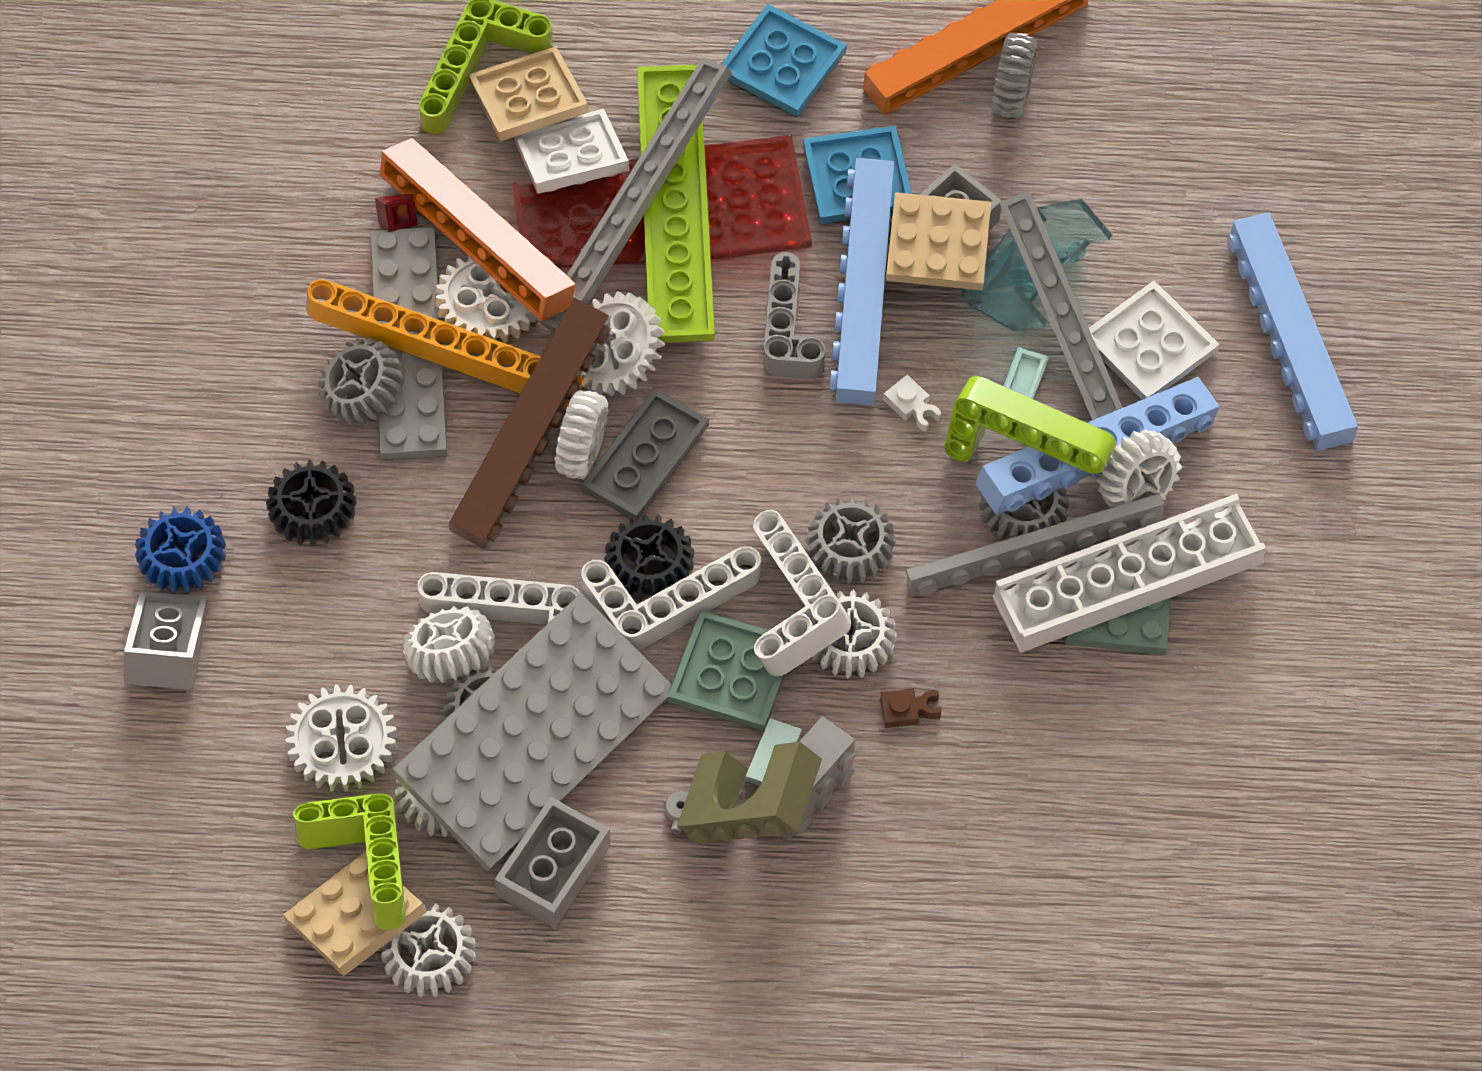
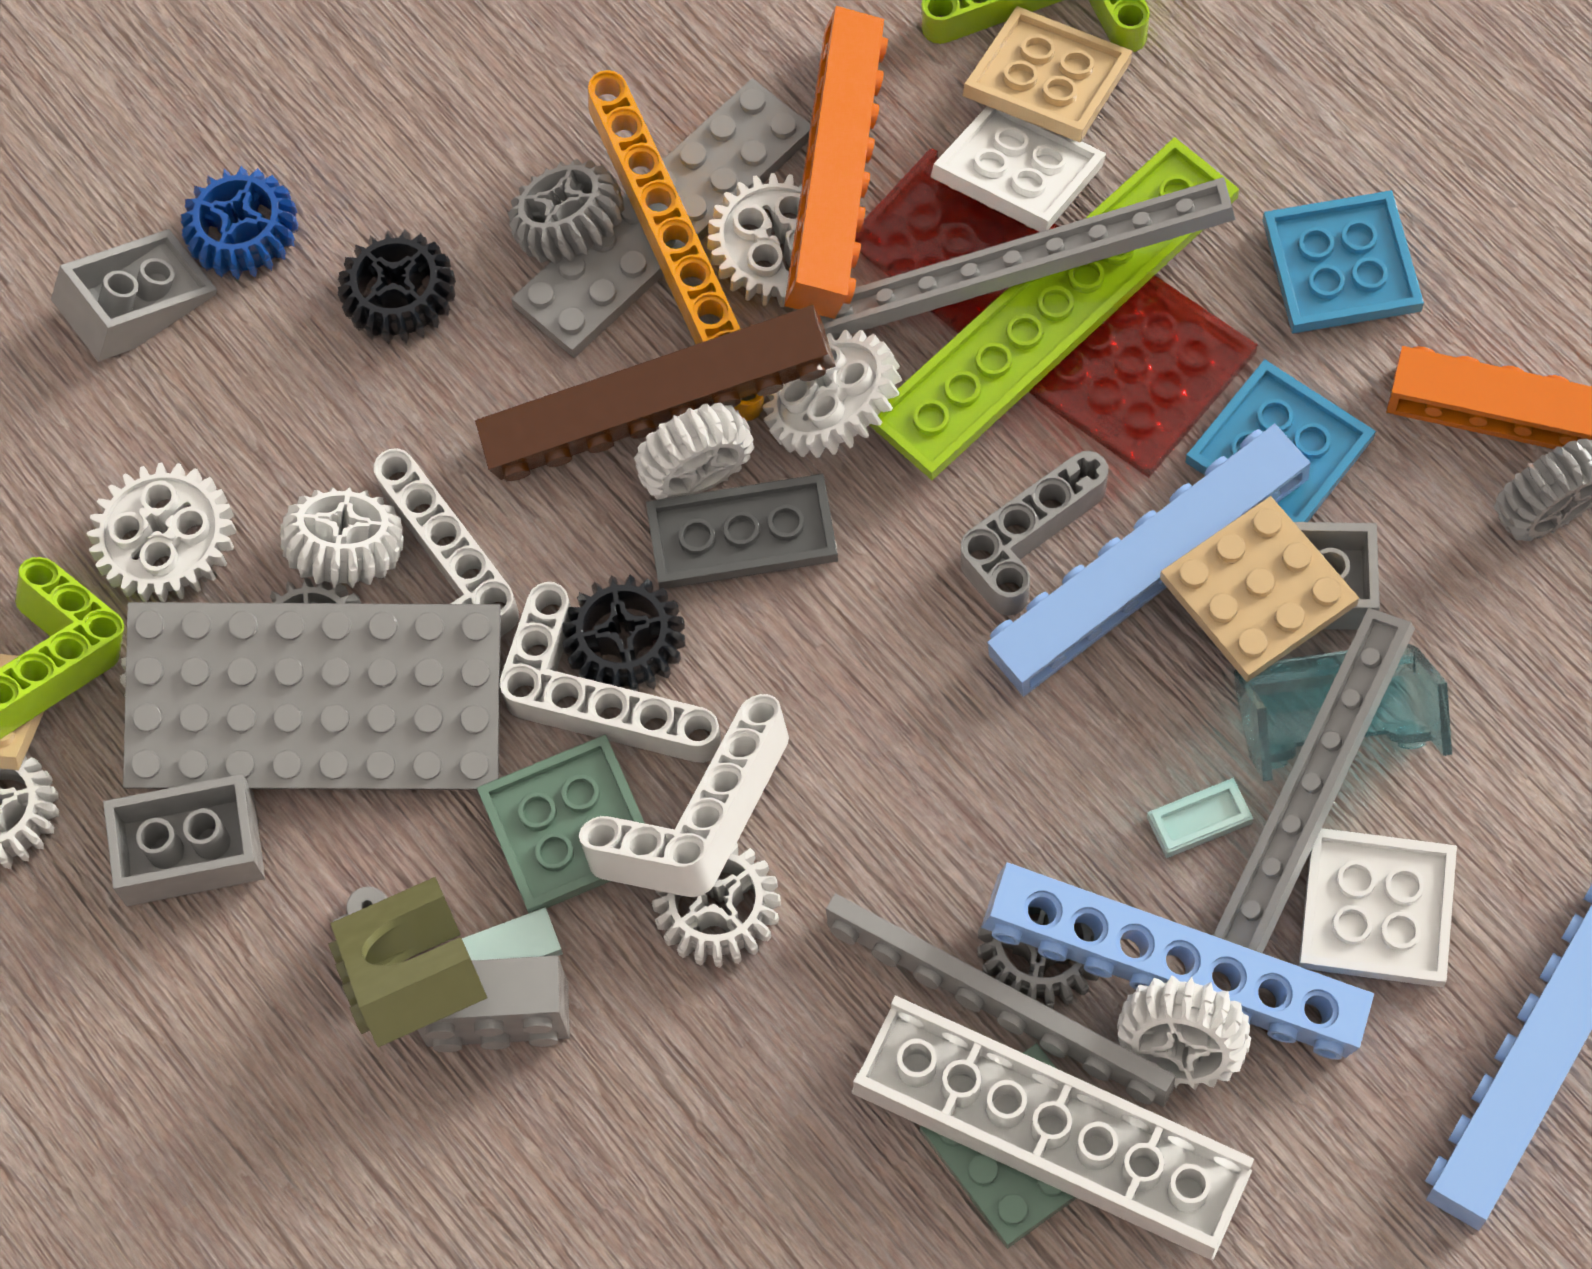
camera: 55 degrees right, 5 degrees up
dark red slope [375,194,418,232] -> none
light grey gear [805,496,896,584] -> none
reddish brown plate [880,688,942,728] -> none
white plate [883,375,941,432] -> none
lime beam [944,376,1116,474] -> none

